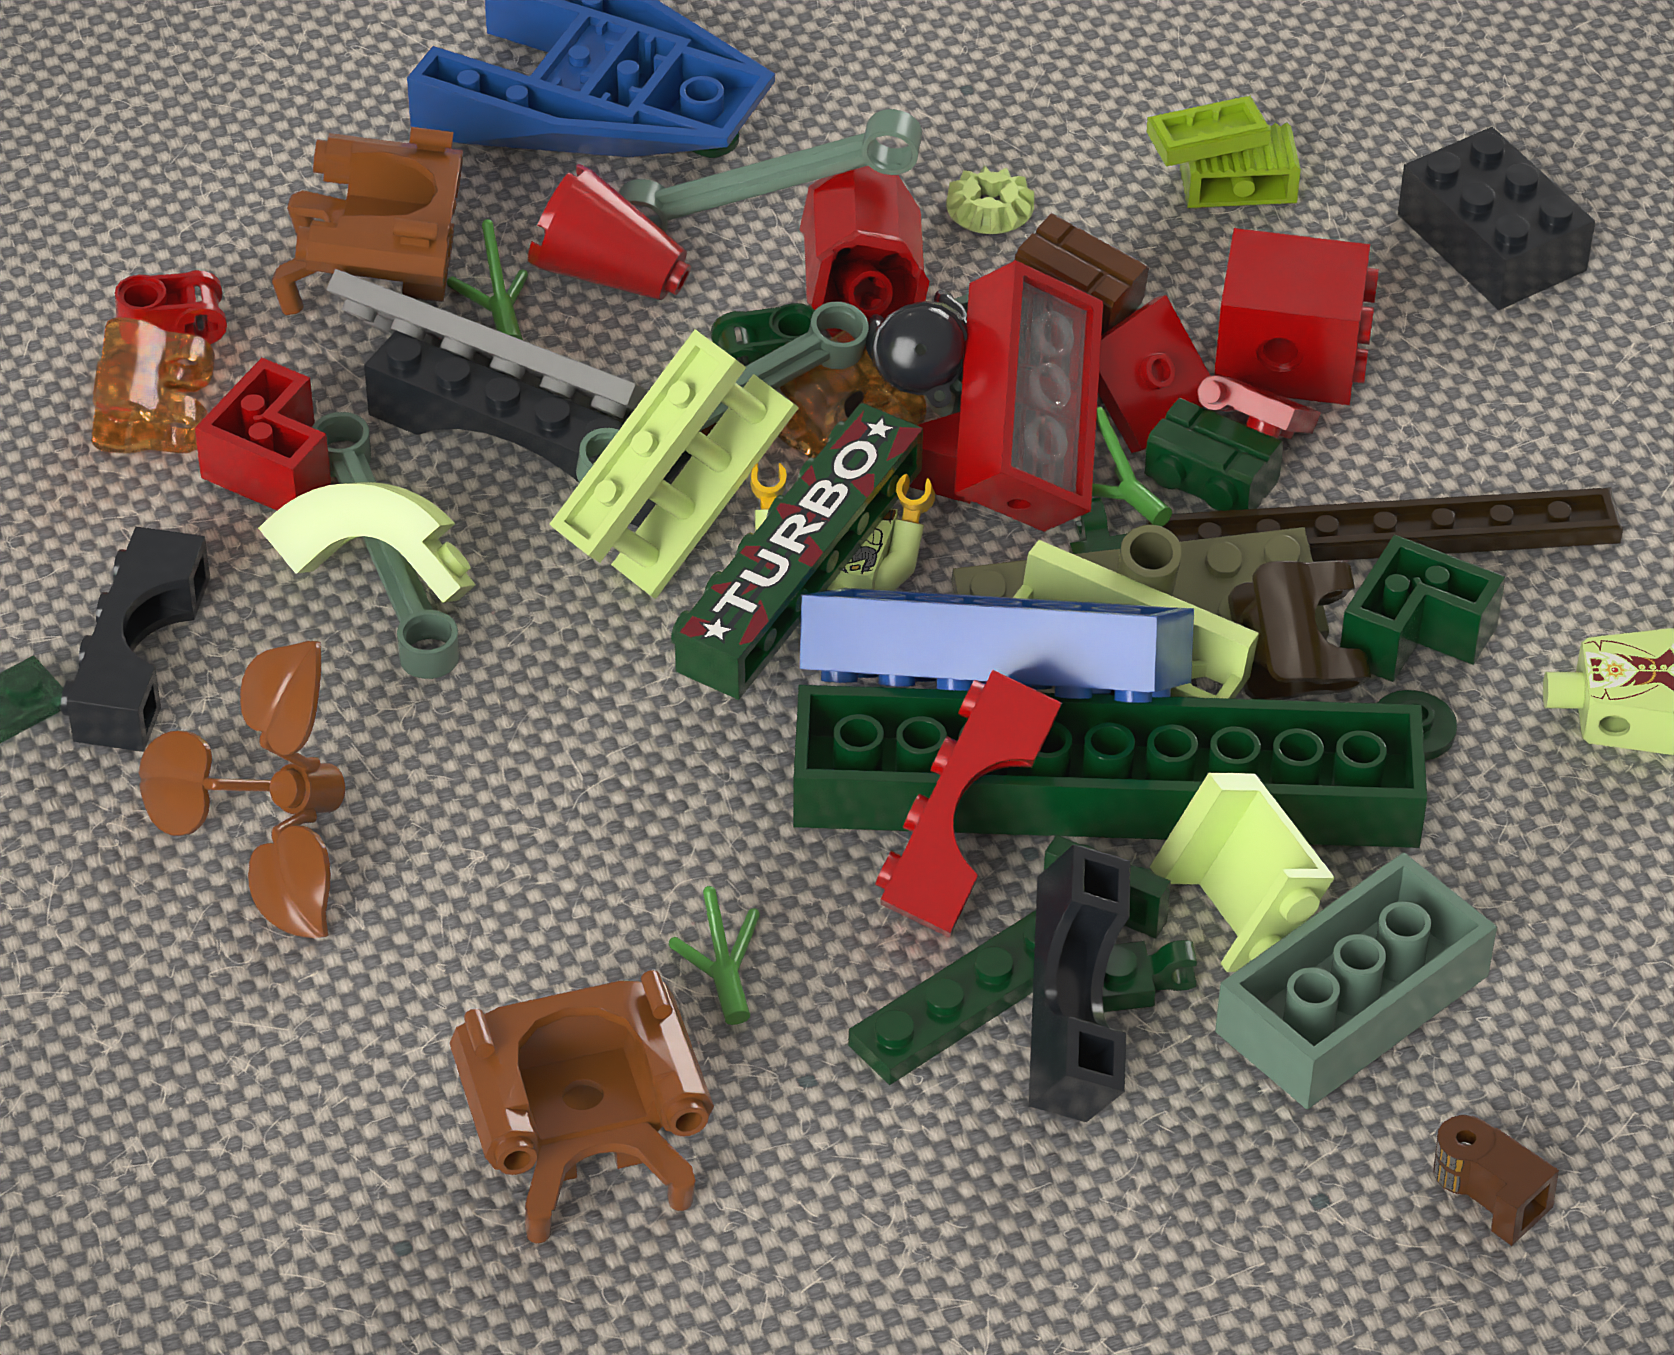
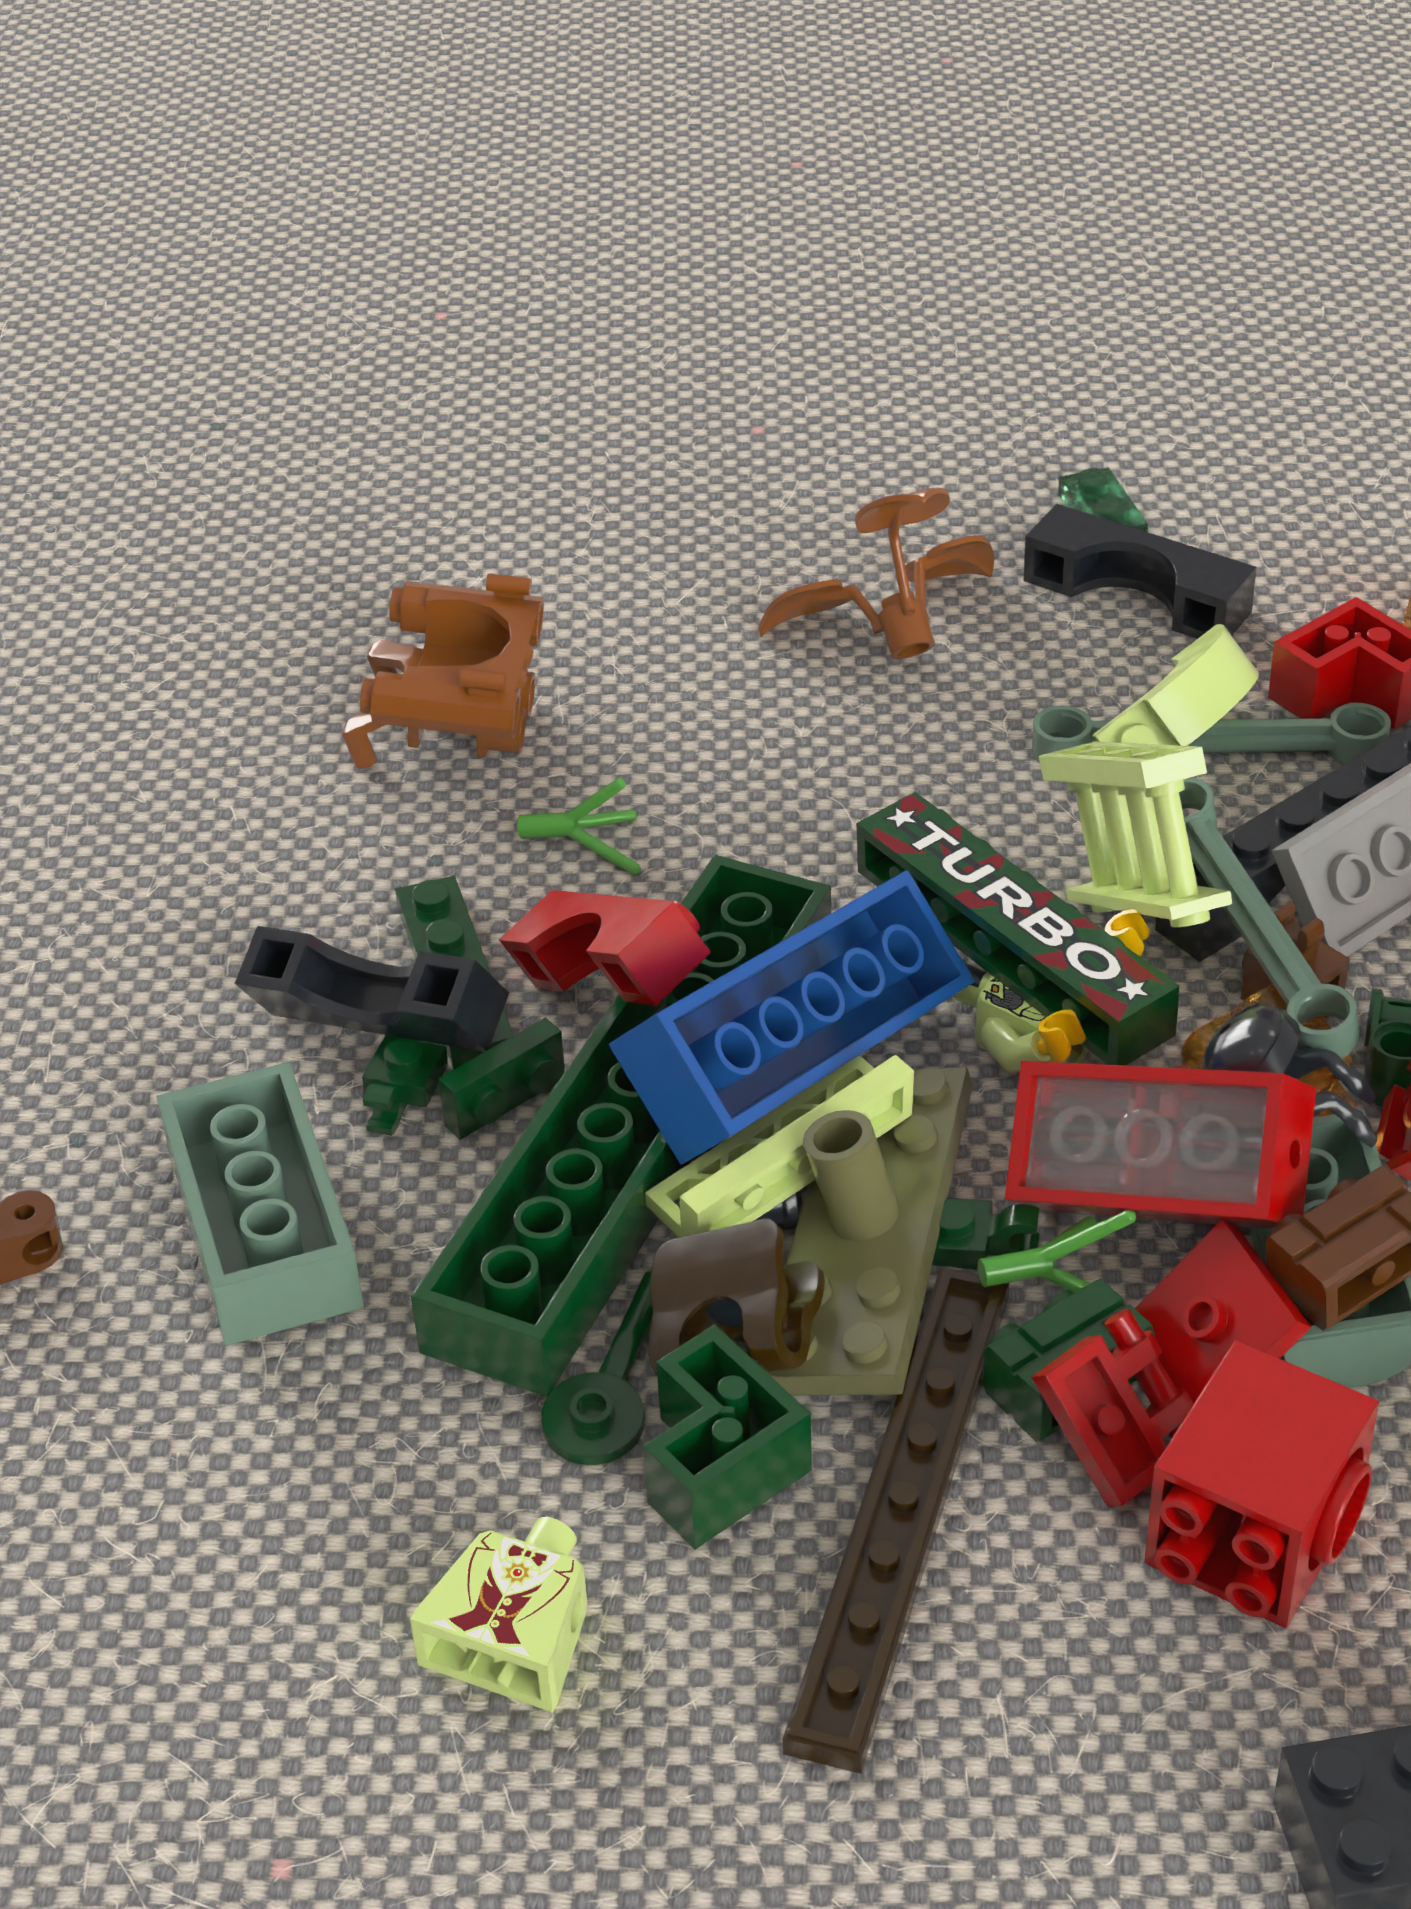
camera: 115 degrees right, 5 degrees down
yellowish green panel [1150,773,1335,972] -> none

